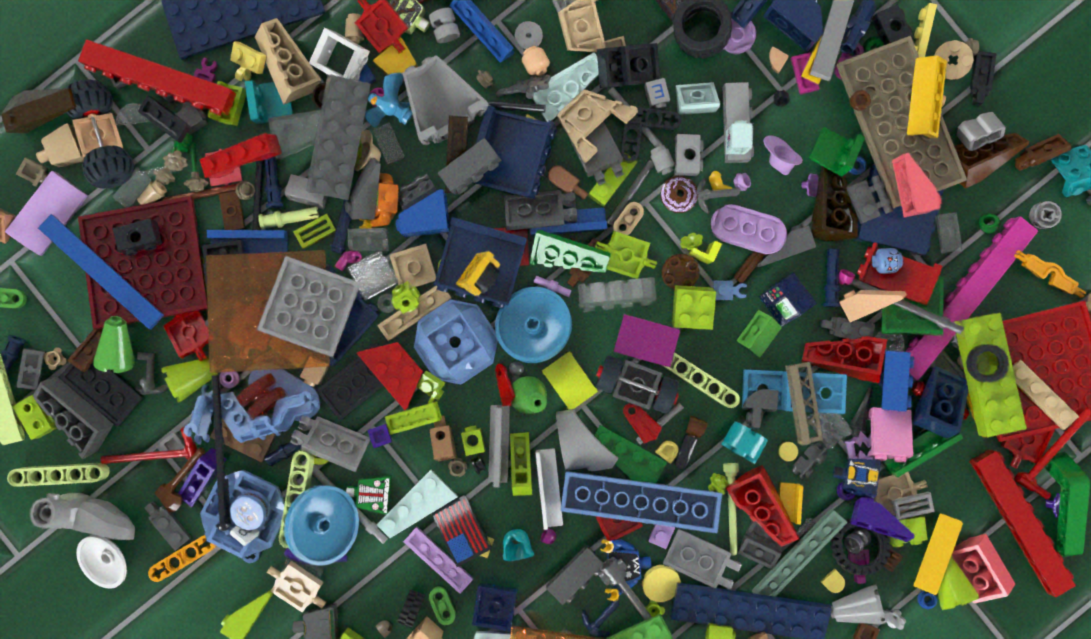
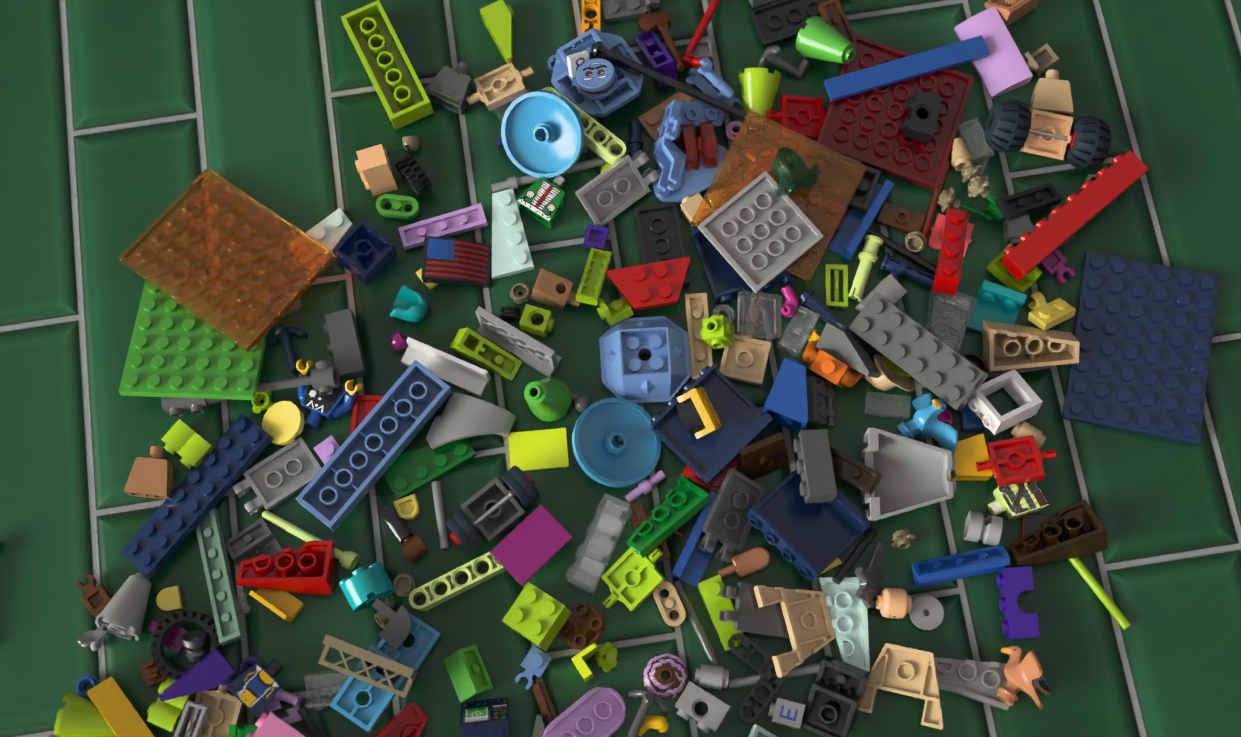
camera: 125 degrees right, 15 degrees down
dark brown wedge [1,88,76,134] -> none
clear tile [116,103,149,126] -> none
red piece [495,363,516,407] -> none
red piece [623,403,662,444] -> none
lime plant [708,473,729,495] -> none
light yellow tile [778,441,798,461] -> none
dark grey hinge [791,442,827,480] -> none
none -> dark tan plate [392,574,416,597]
none -> dark brown plate [739,432,789,480]
none -> clear green pin [770,147,821,197]

